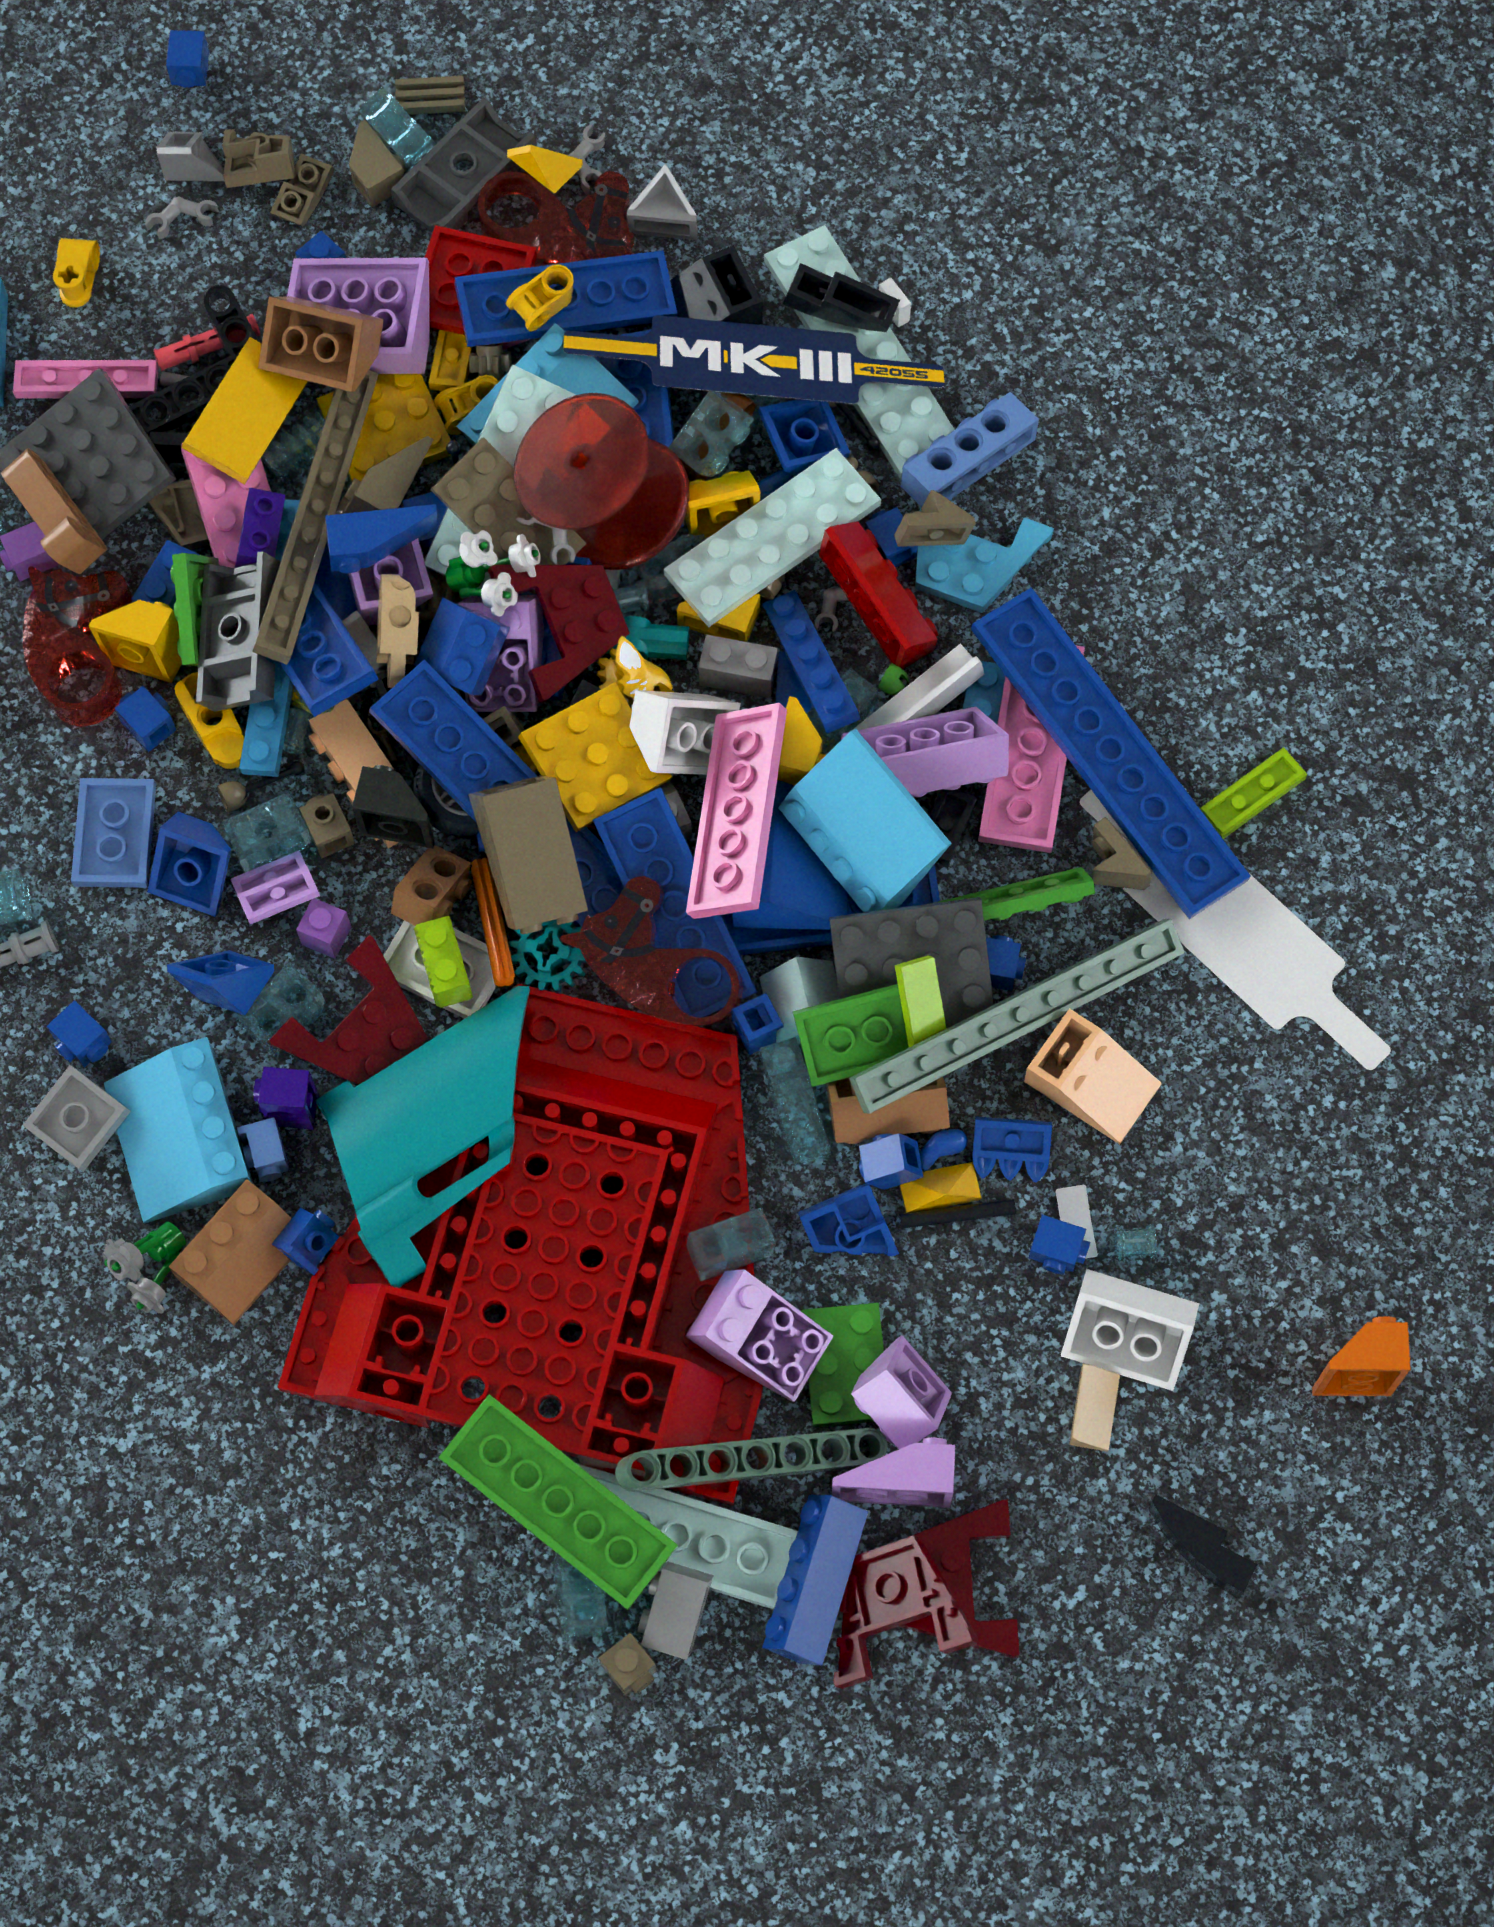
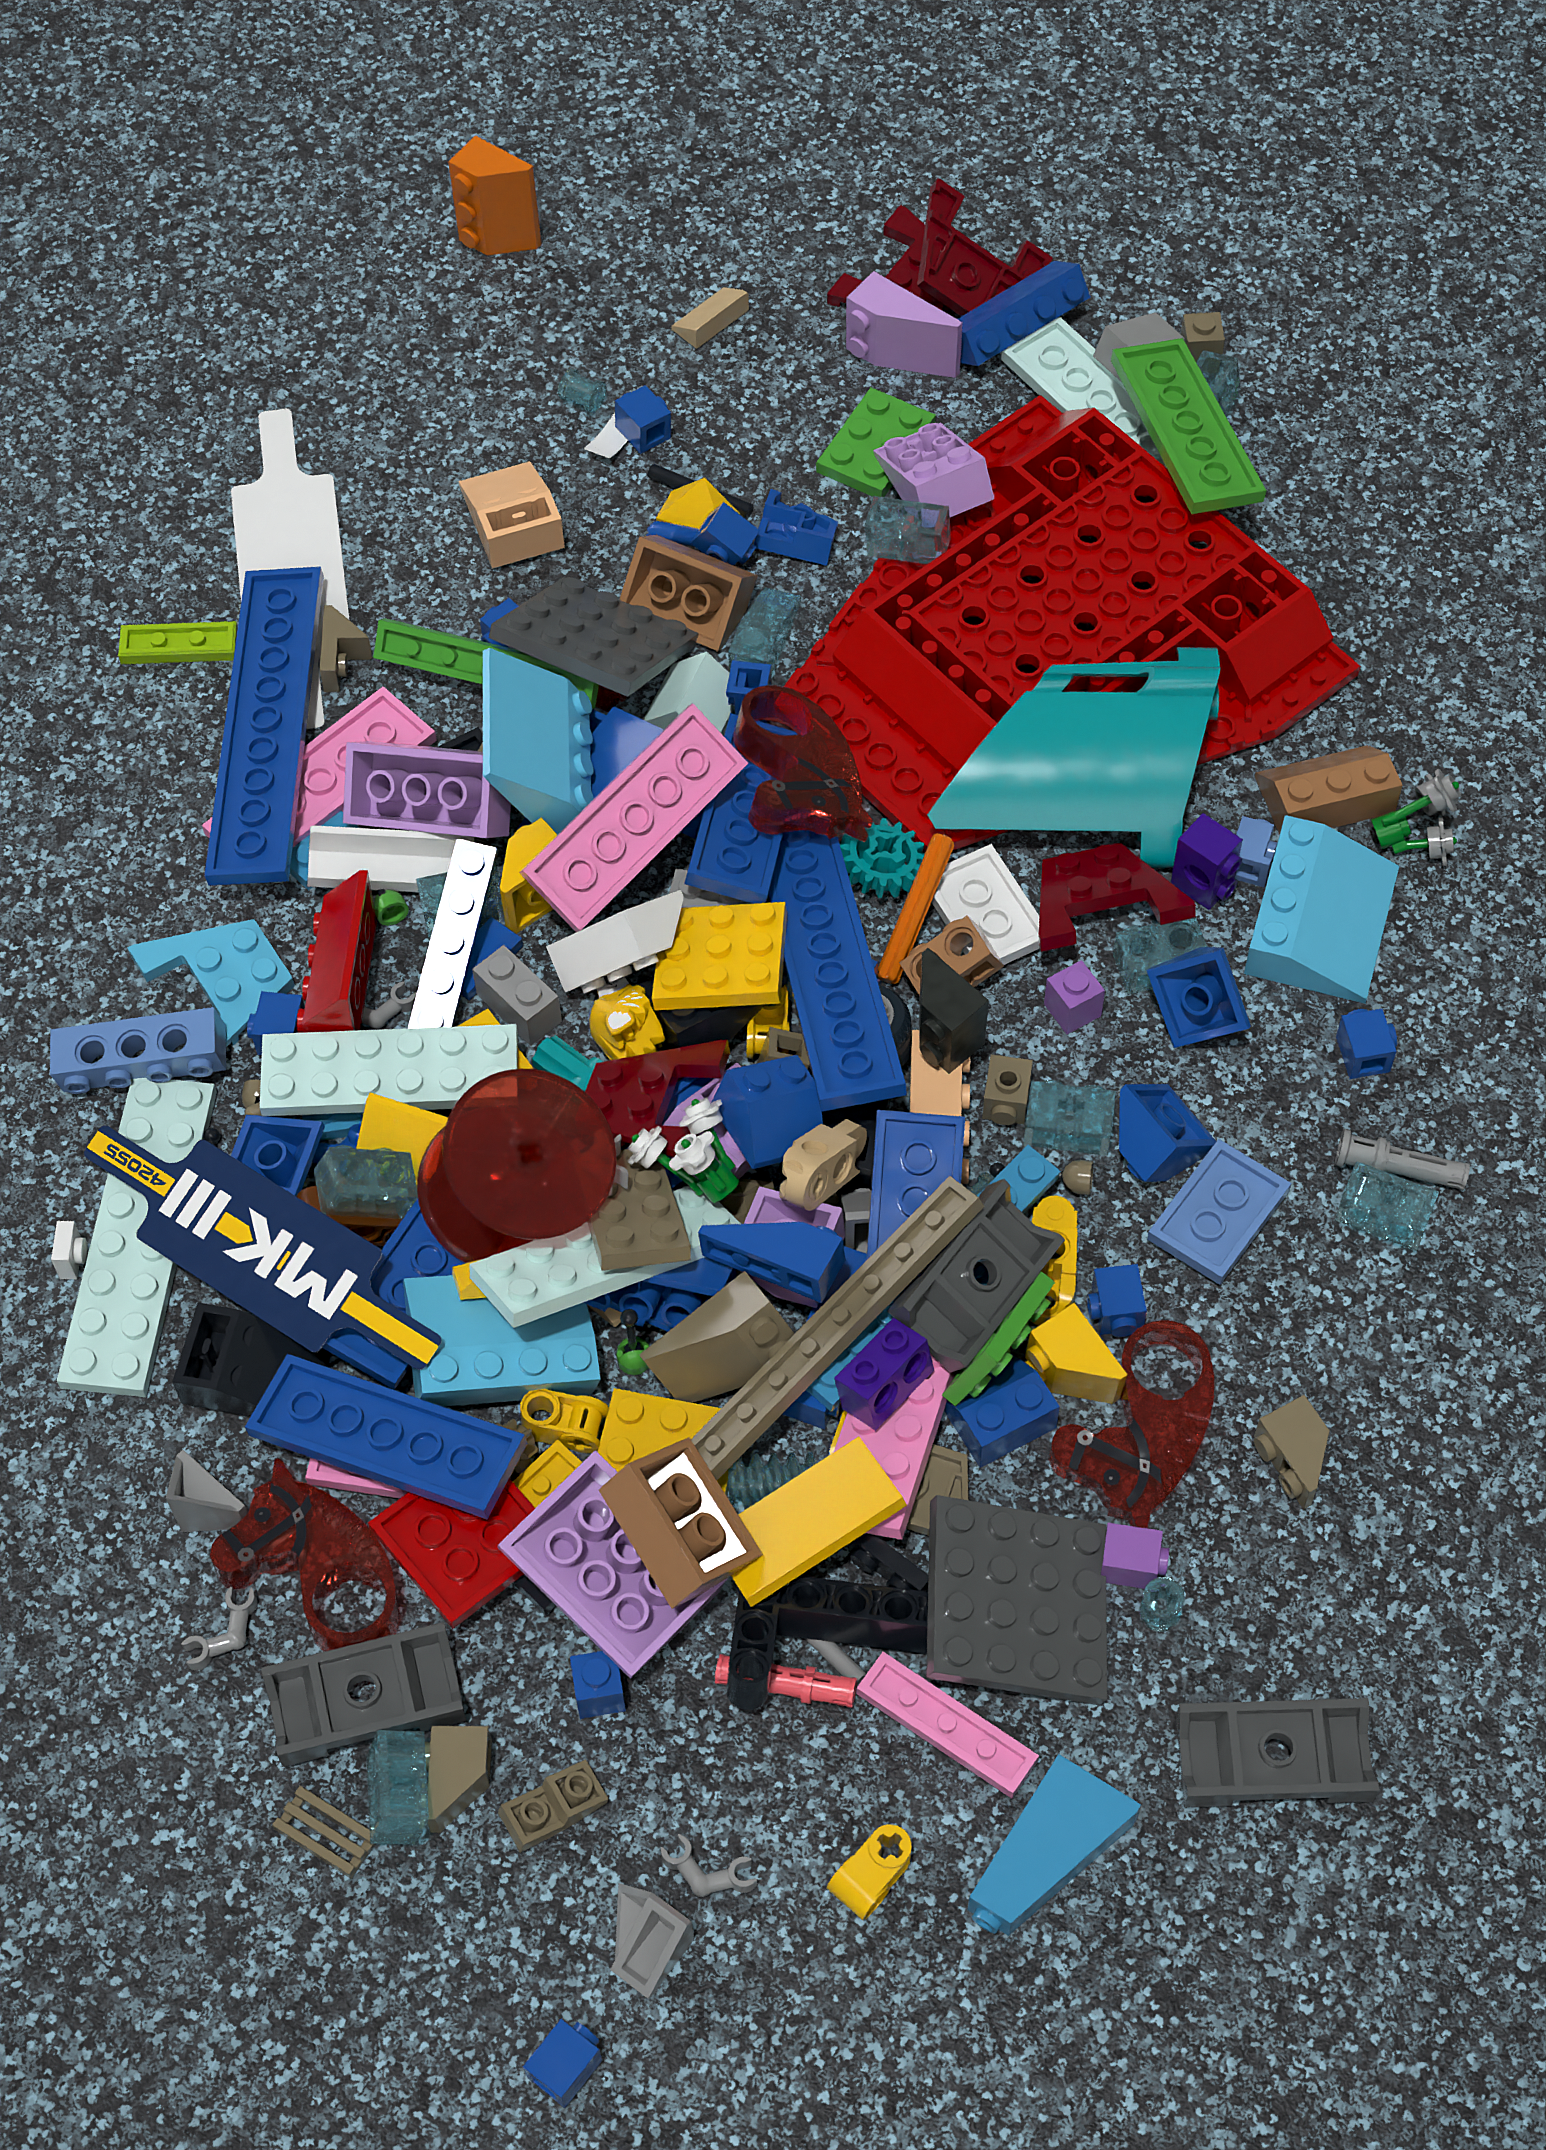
camera: 145 degrees left, 10 degrees down
medium nougat beam [1,448,107,574] -> none
light grey plate [23,1065,131,1172] -> none
dark tan slope [222,129,295,188] -> none
lavender slope [231,850,320,925] -> none
blue brick [272,1207,339,1275] -> none
lime brick [414,916,473,1008] -> none
dark tan slope [469,775,588,934] -> none
yellow piece [506,265,574,332] -> none
yellow slope [507,145,583,194] -> none
sand green beam [615,1428,888,1491] -> none
black slope [783,263,900,332] -> none
bright green plate [792,984,909,1087] -> none
sand green plate [849,919,1185,1114] -> none
lavender slope [851,1335,952,1449] -> none
dark tan slope [894,490,976,547] -> none
lime tile [894,955,946,1047] -> none
blue plate [972,1116,1052,1183] -> none
white slope [1060,1269,1199,1391] -> none
black slope [1148,1494,1257,1599] -> none

